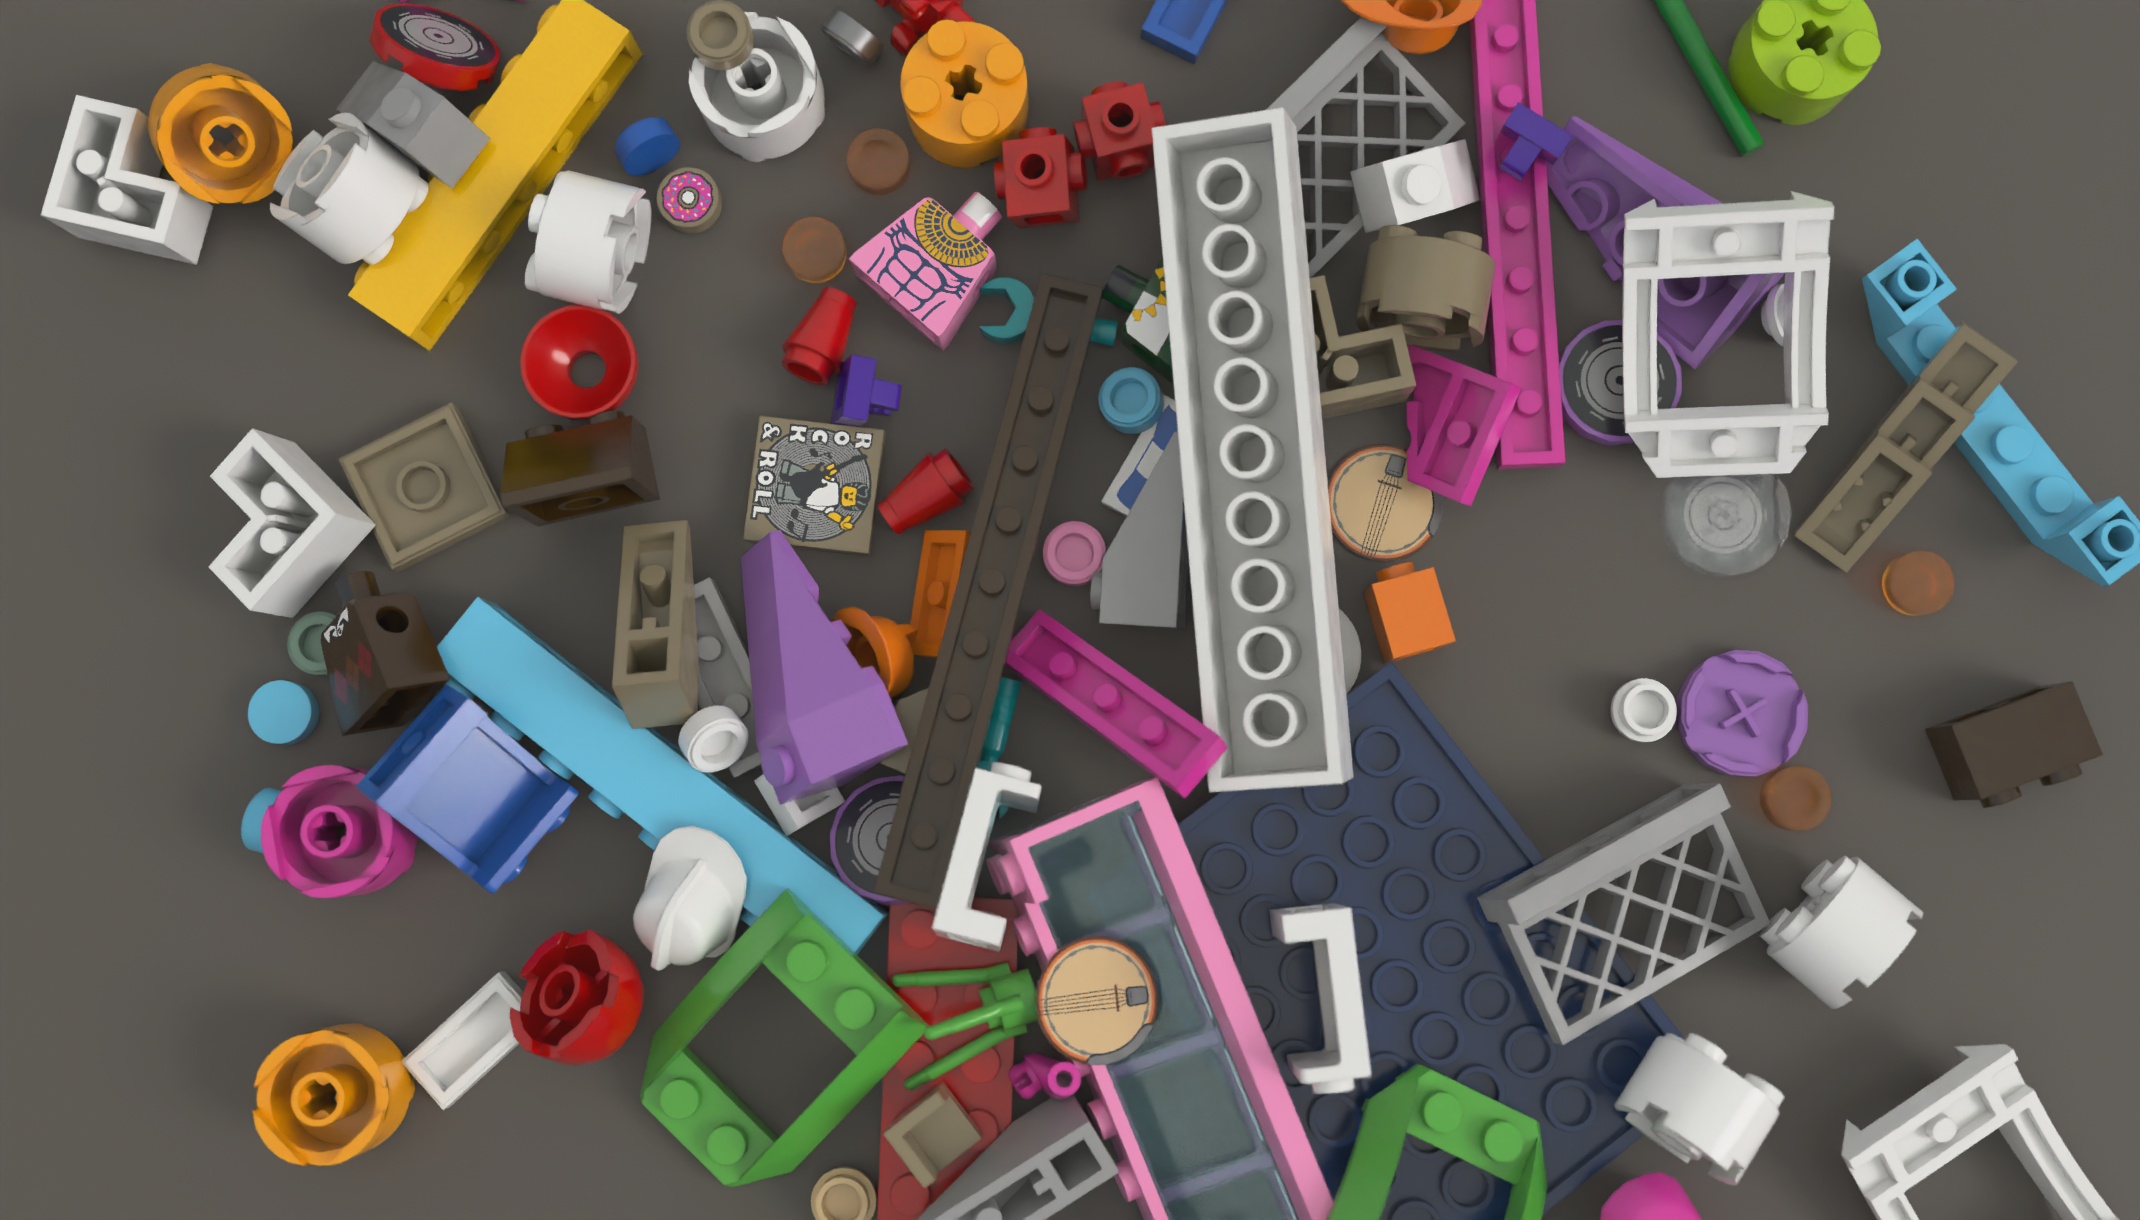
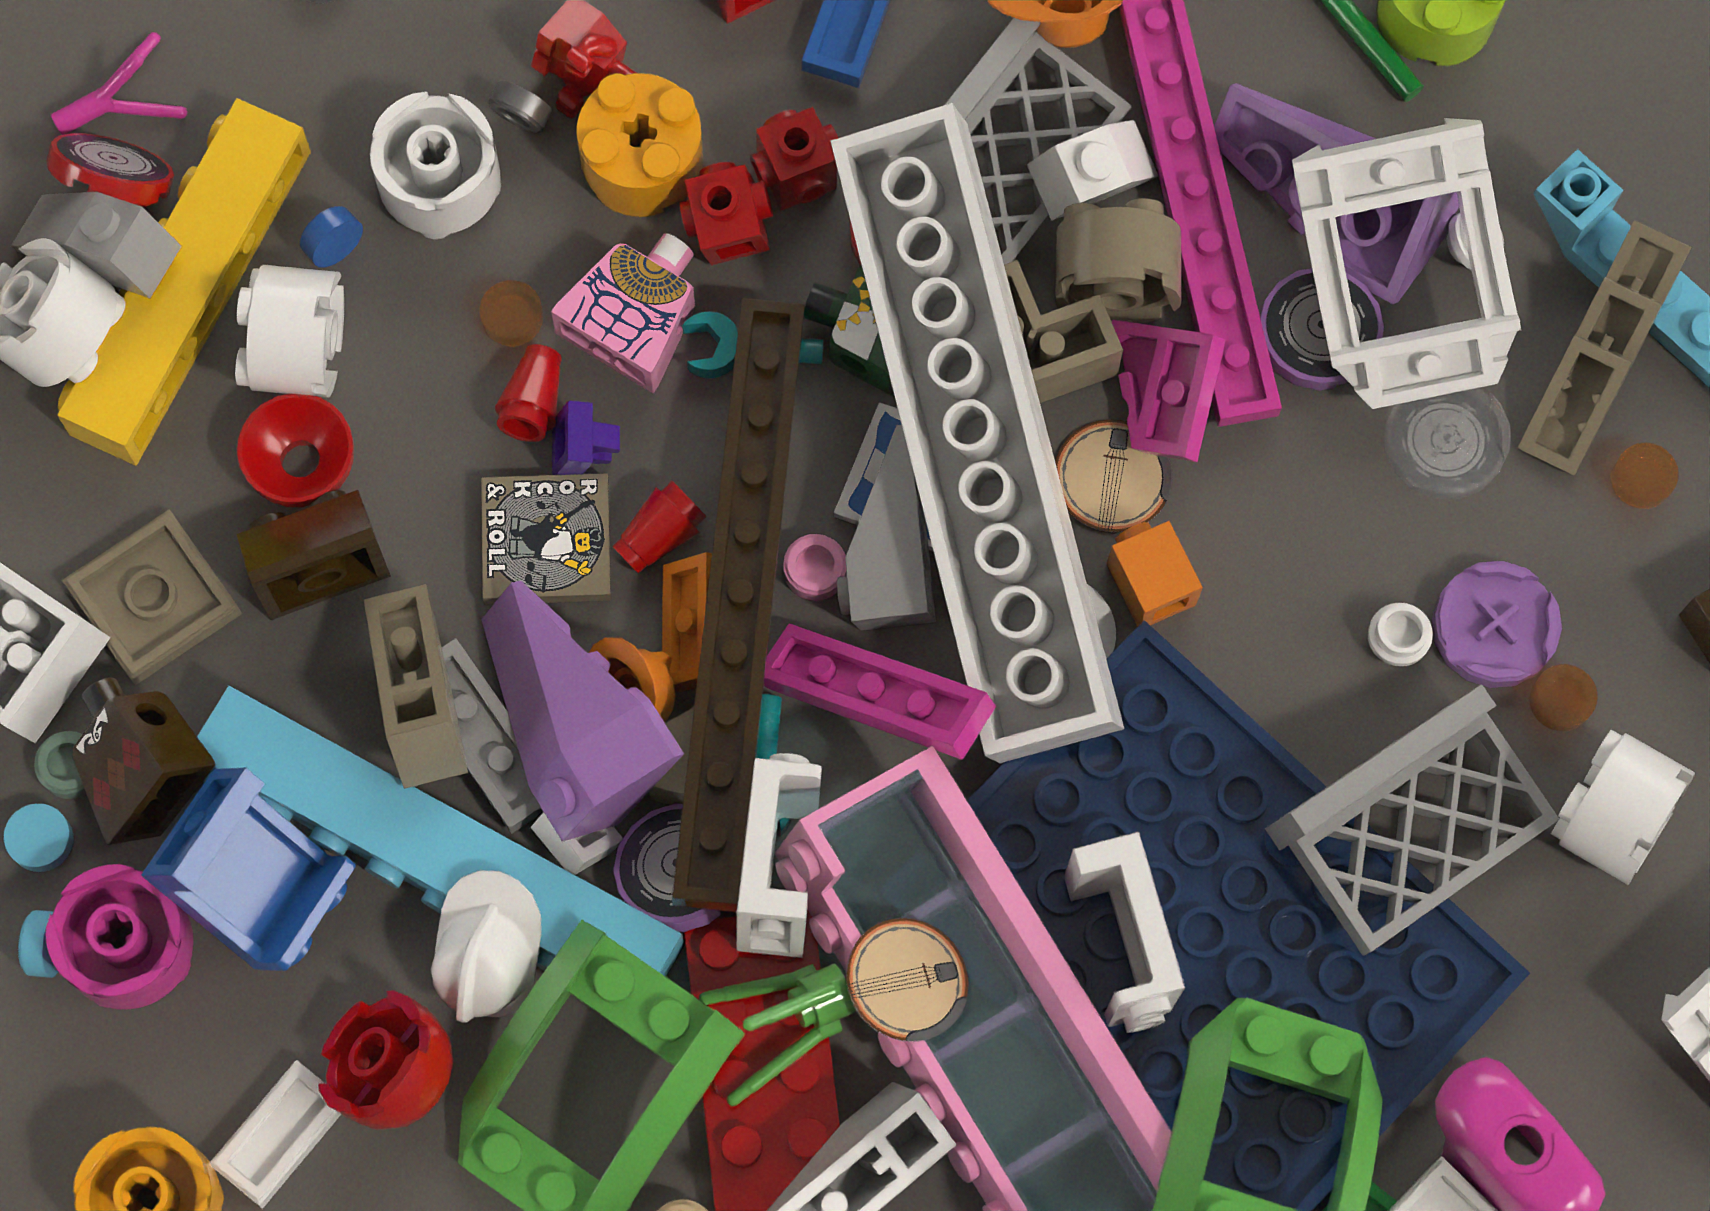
camera: 15 degrees left, 10 degrees down
tile [657,167,723,234] -> none
white tile [678,706,748,773] -> none
dark tan tile [686,0,754,70] -> none
clear orange tile [847,128,910,195] -> none
dark tan panel [883,1082,983,1188] -> none
dark pink arm [1008,1052,1081,1100] -> none
medium azure tile [1099,367,1164,434] -> none
dark purple tile [1499,102,1573,181] -> none
white brick [1614,1033,1784,1185] -> none

